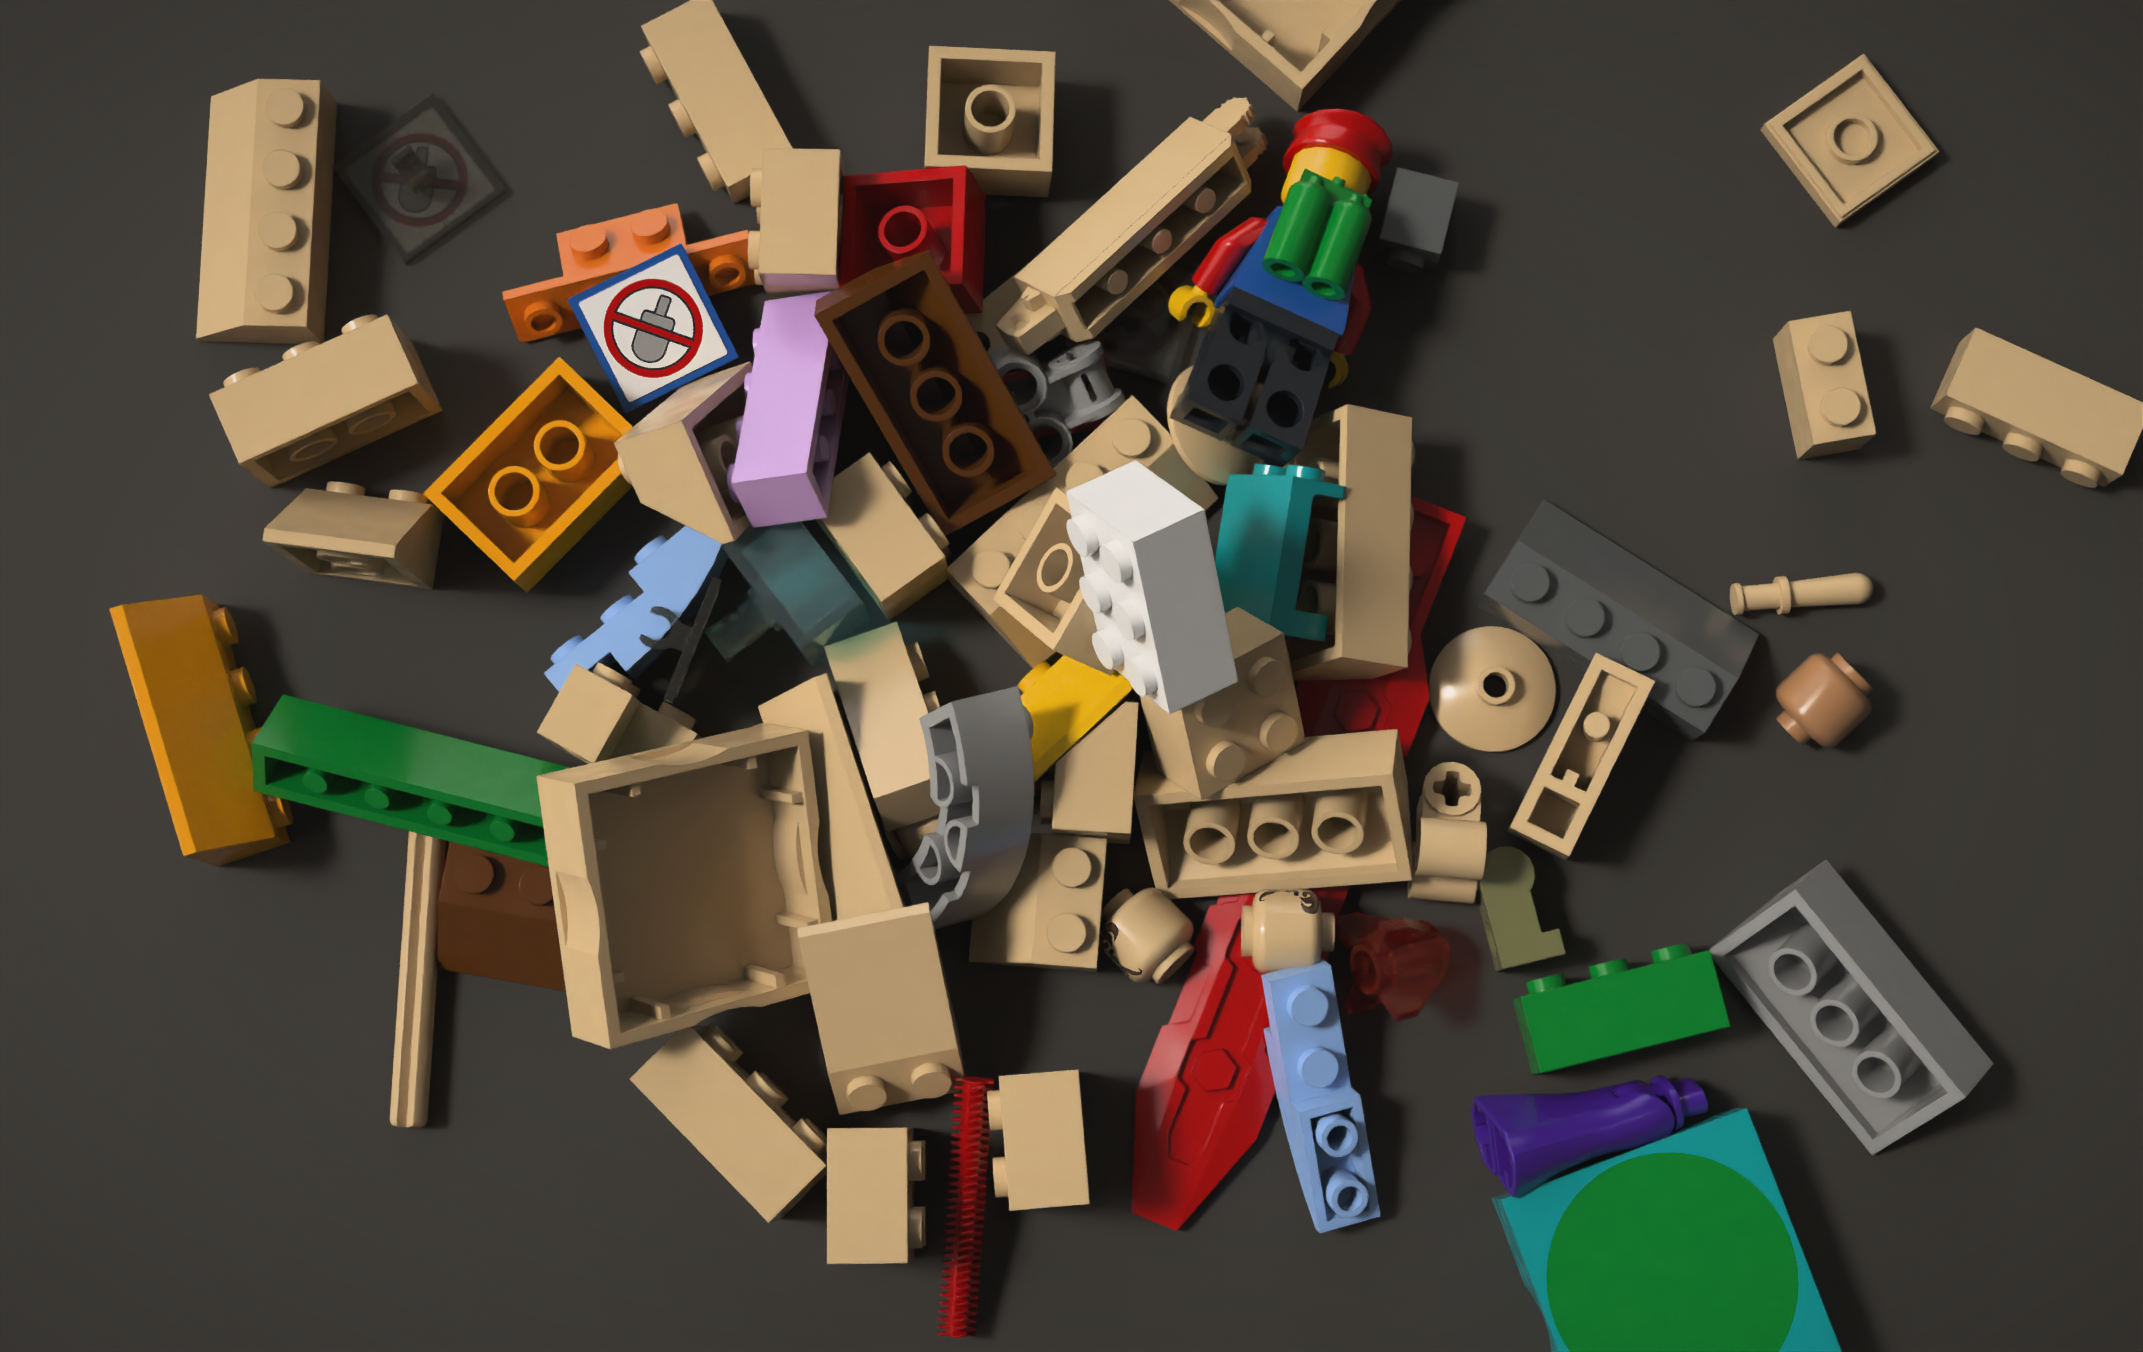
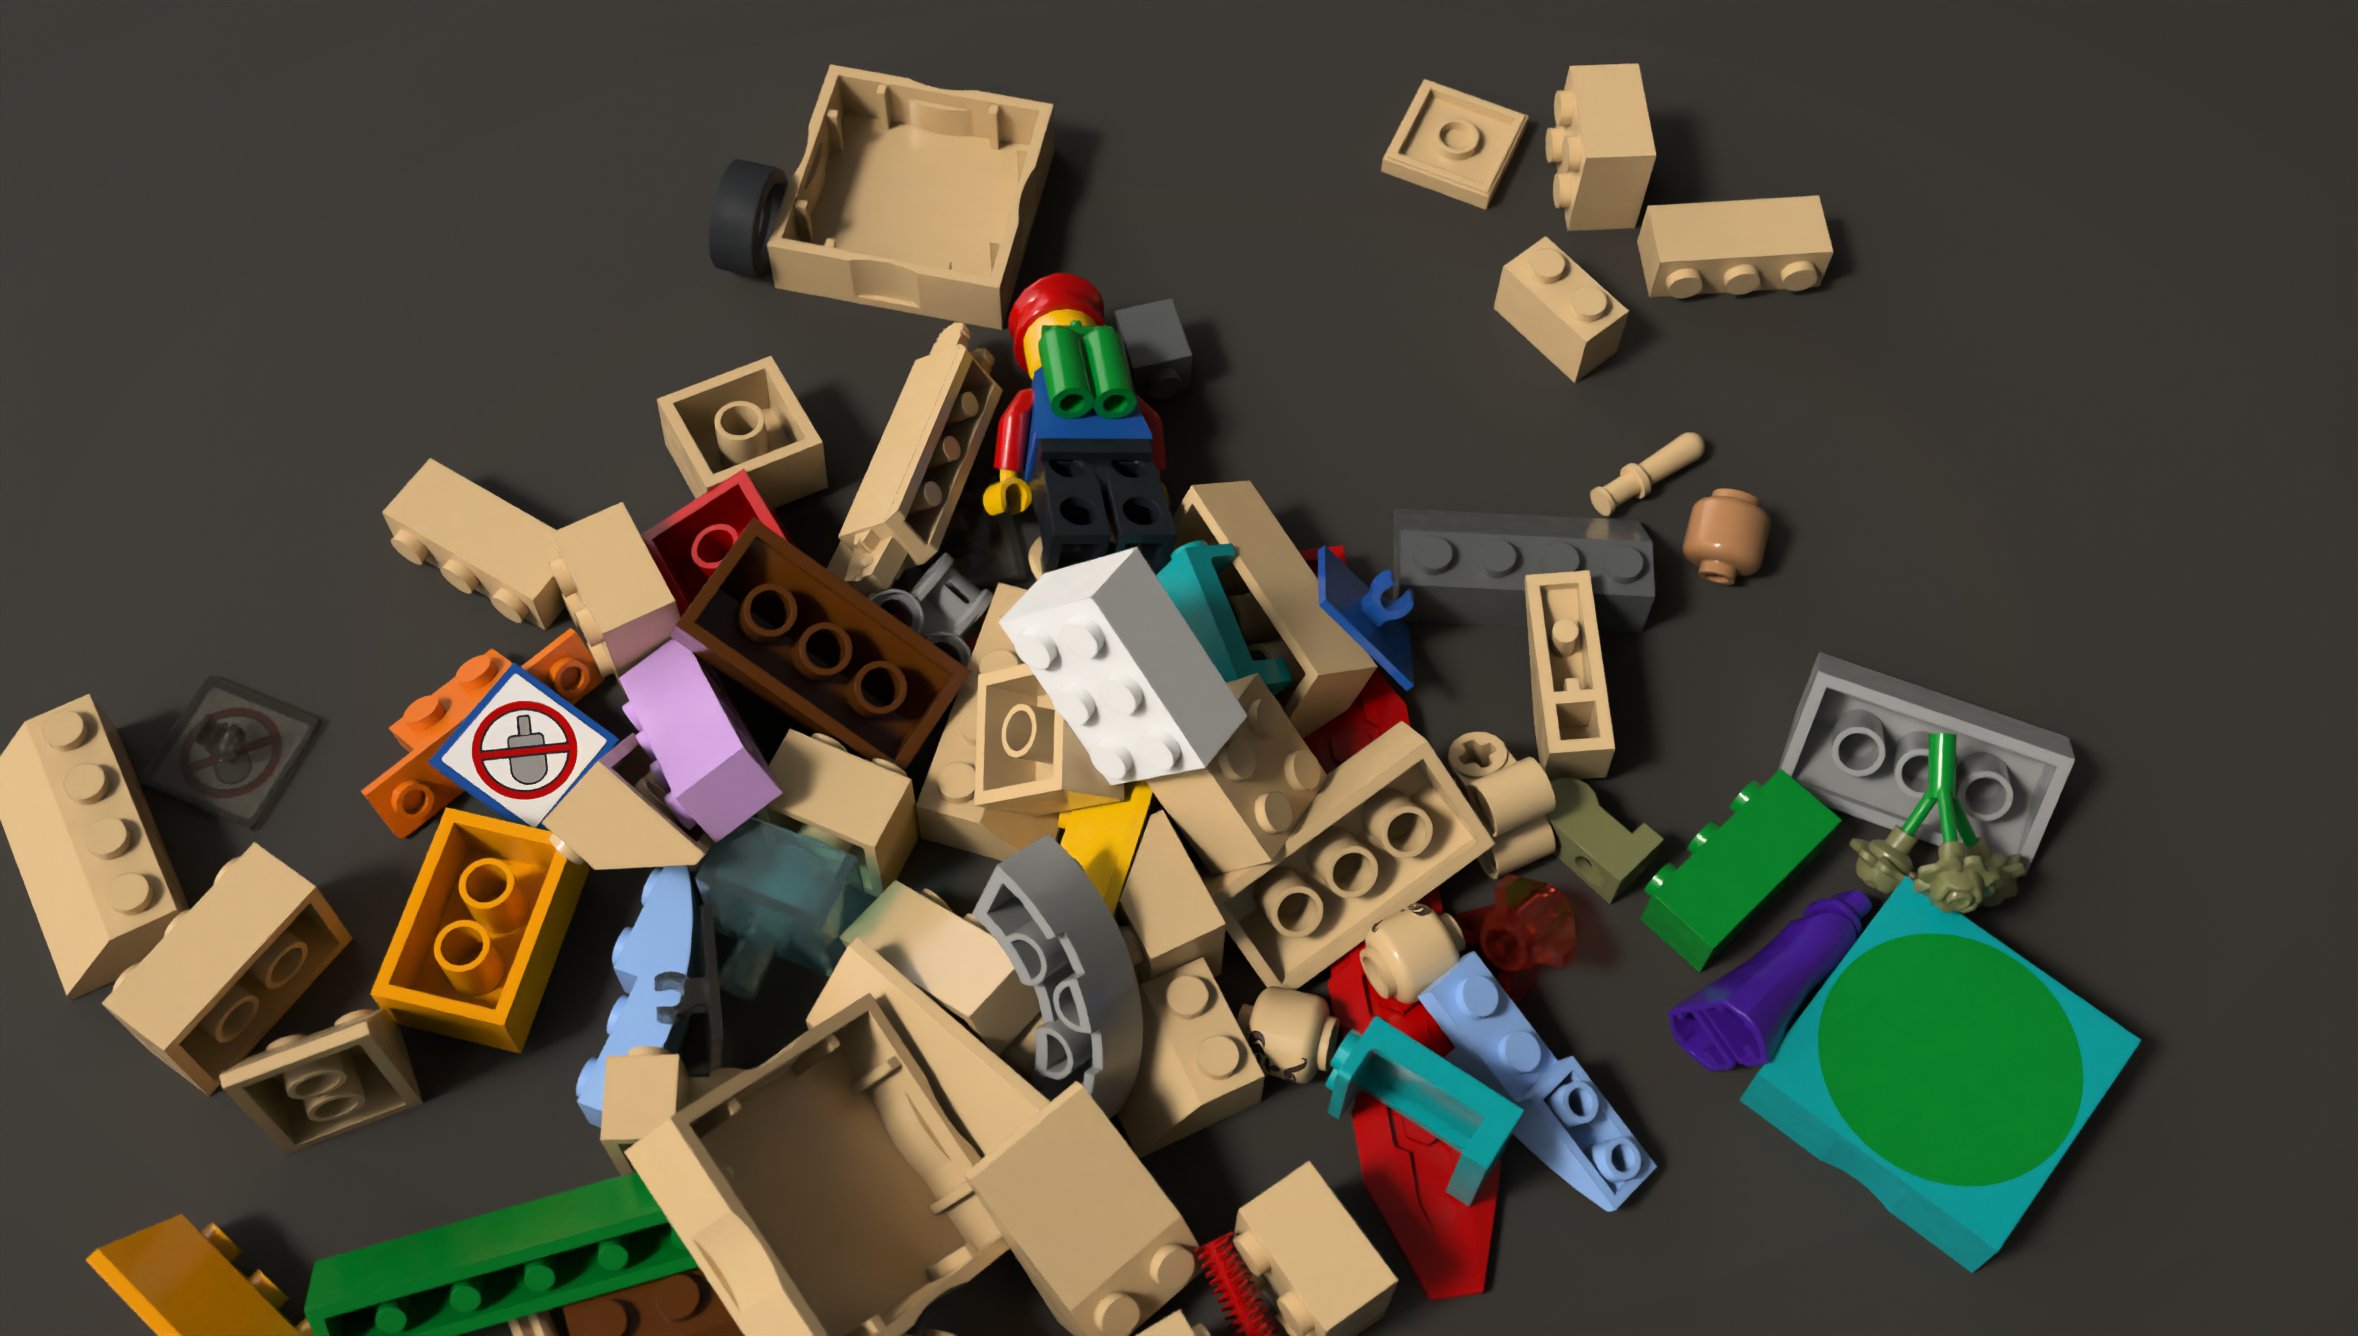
camera: 35 degrees left, 20 degrees down
tan dish [1428,626,1556,753] -> none
none -> blue piece [1318,545,1414,691]
none -> teal panel [1325,1016,1524,1207]
none -> tan brick [1546,63,1657,231]
none -> olive plant [1849,733,2026,913]

